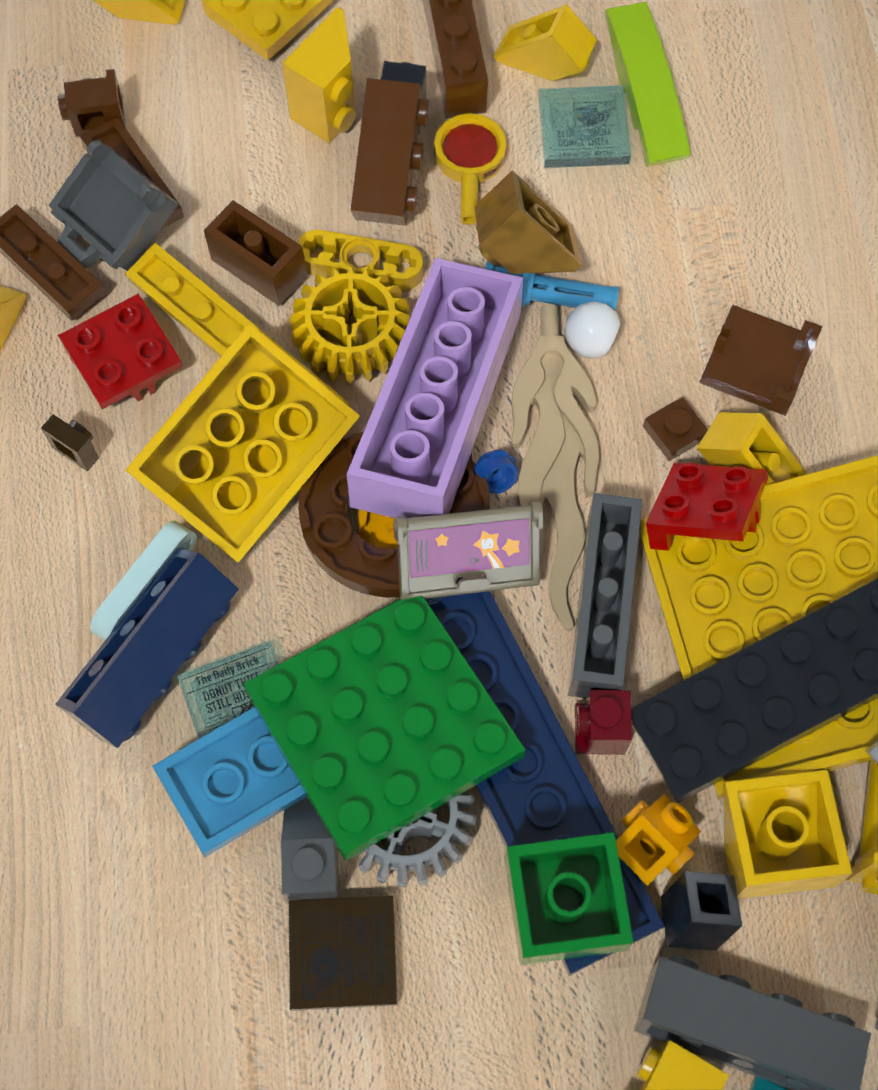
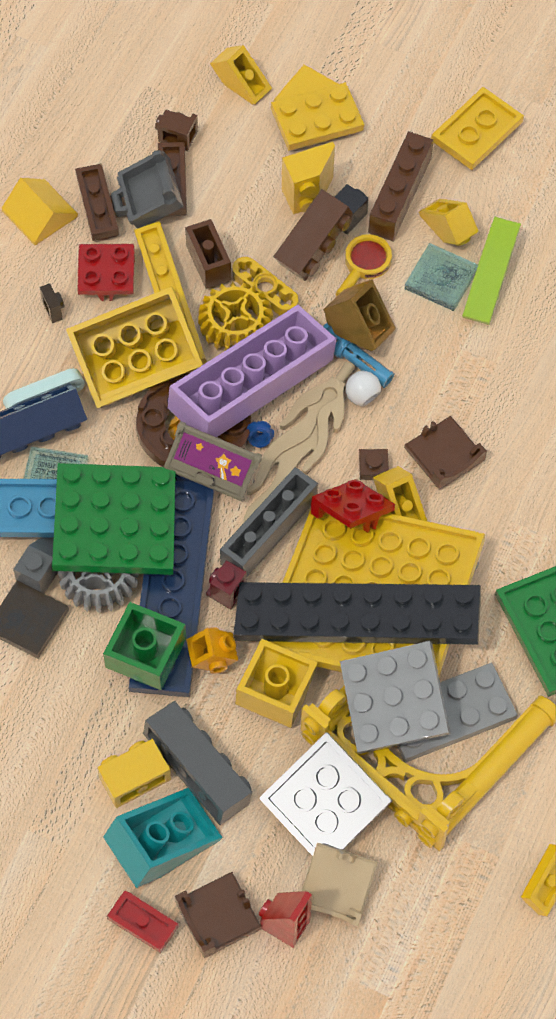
camera: 30 degrees right, 5 degrees down
black brick [660,871,742,951] -> none

